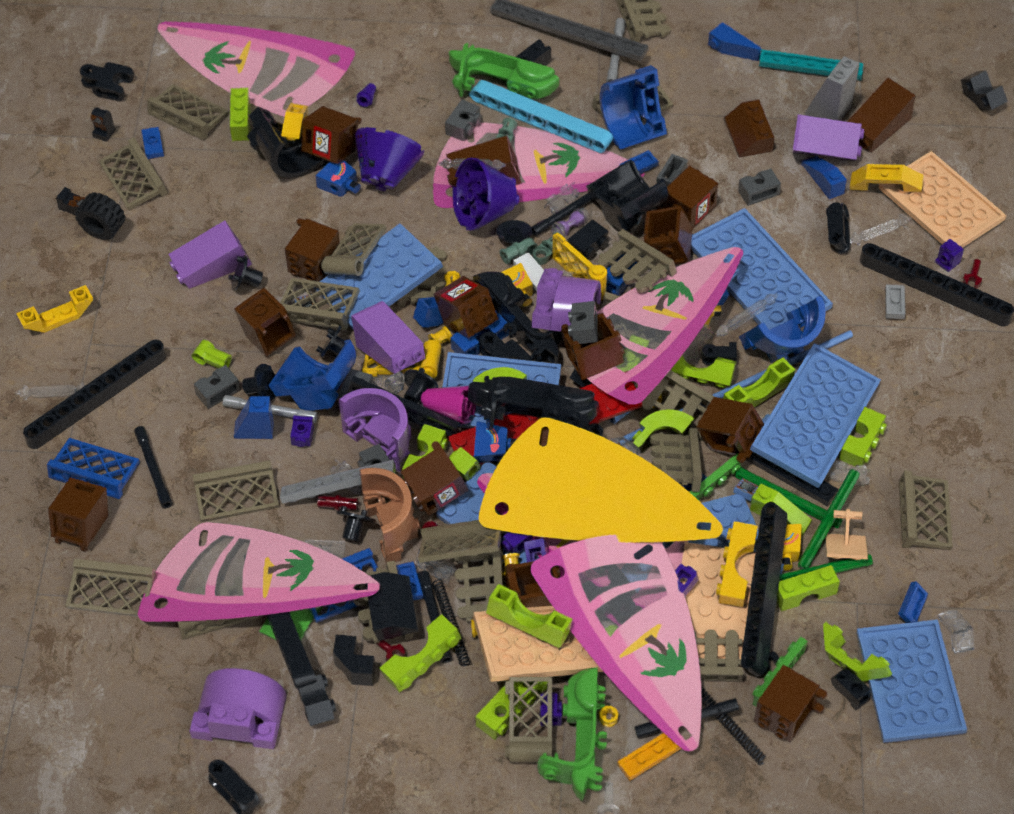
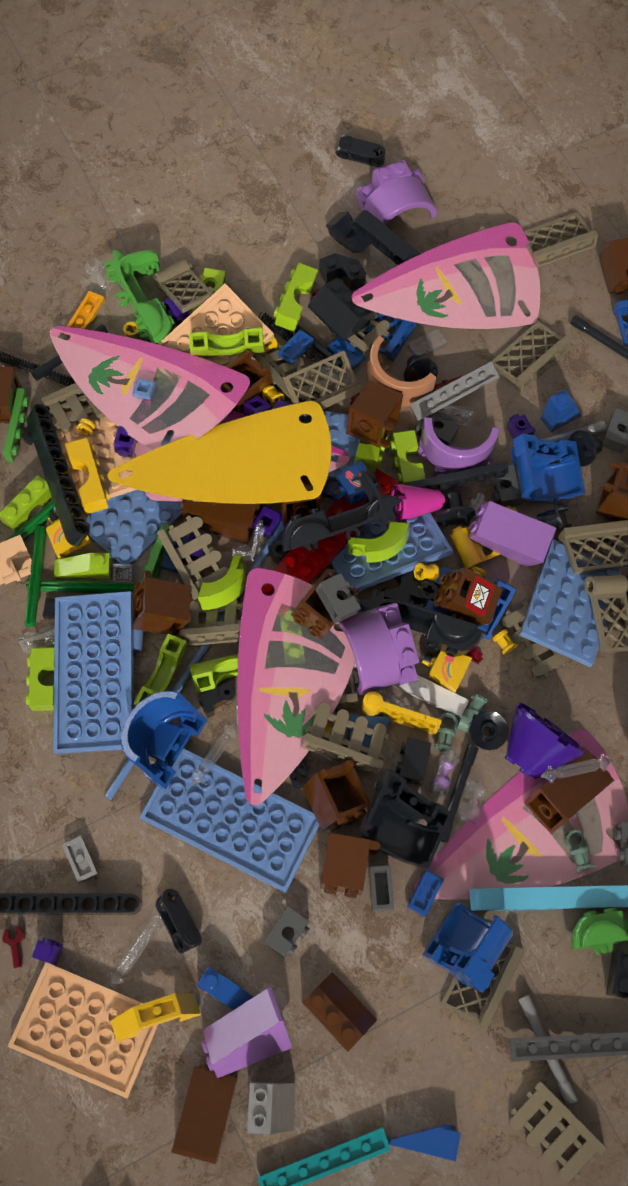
camera: 145 degrees right, 15 degrees up
none -> yellow bush [76,419,95,436]
none -> medium blue tile [132,378,157,400]
none -> blue plate [278,329,314,365]
none -> yellow bush [414,563,440,581]

